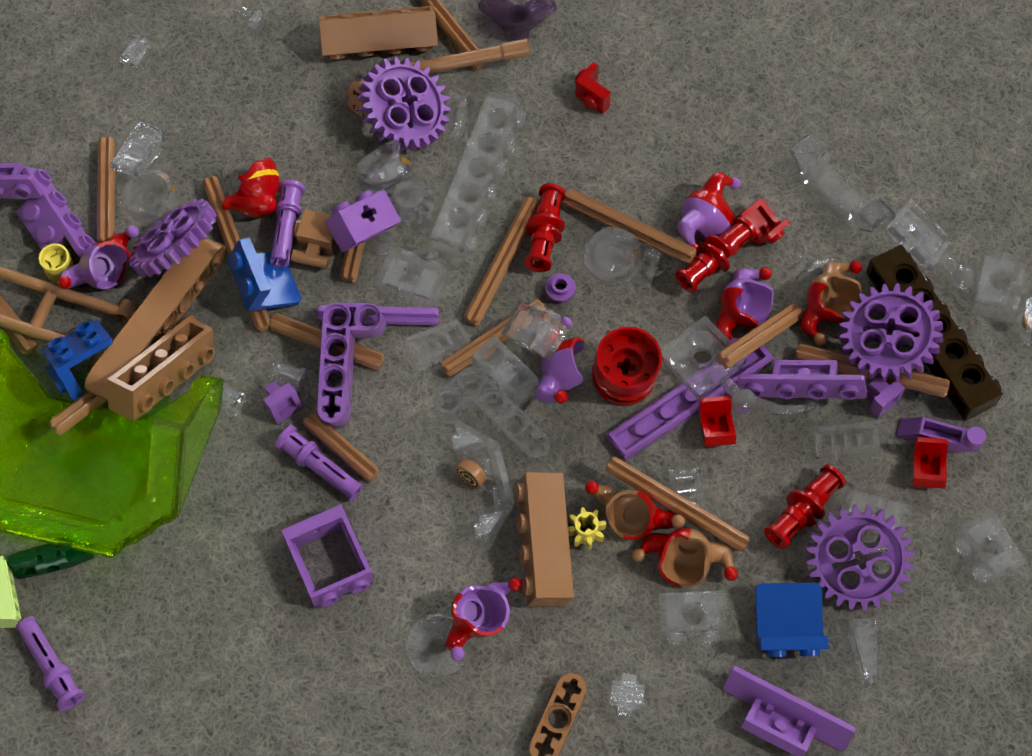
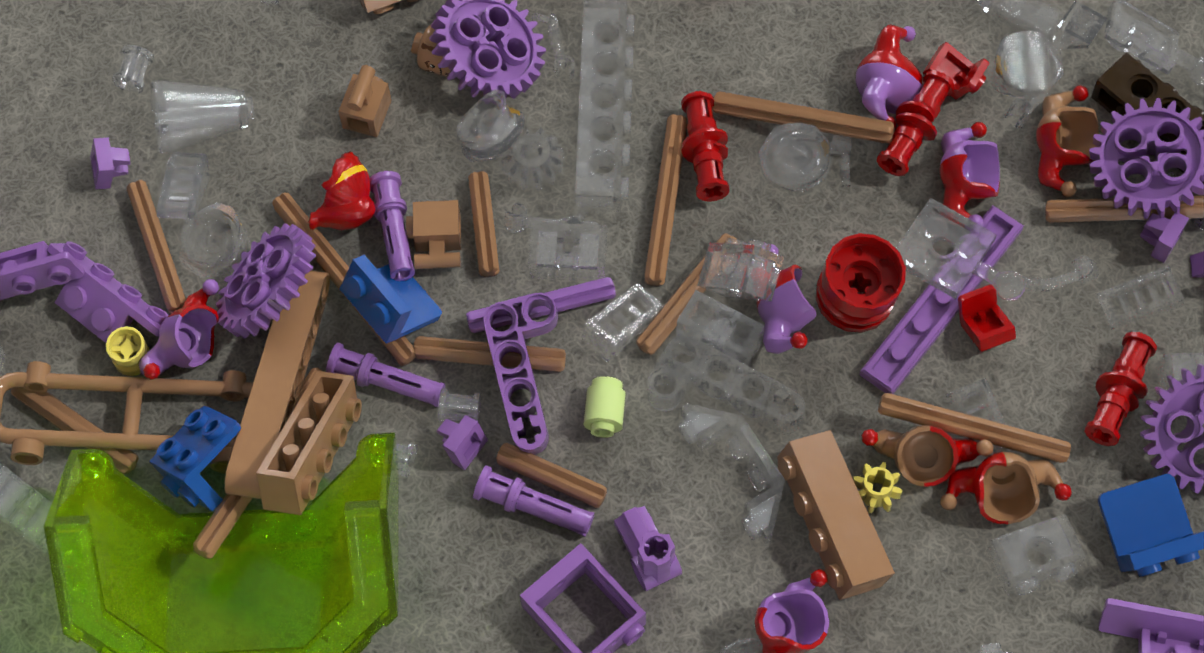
camera: 15 degrees left, 0 degrees up
medium lavender brick [325,189,401,253] -> none
medium nougat tile [455,459,486,489] -> none
medium lavender plate [545,273,576,303] -> none
medium nougat axle [717,303,803,369] -> none
medium lavender bracket [737,360,867,400] -> none
none -> medium lavender tile [90,137,131,189]
none -> clear cone [150,80,254,154]
none -> medium lavender pin [326,342,445,407]
none -> medium nougat brick [338,65,392,137]
none -> yellowish green brick [583,377,626,438]
none -> medium lavender piece [614,506,682,591]
none -> clear hat [986,31,1064,100]

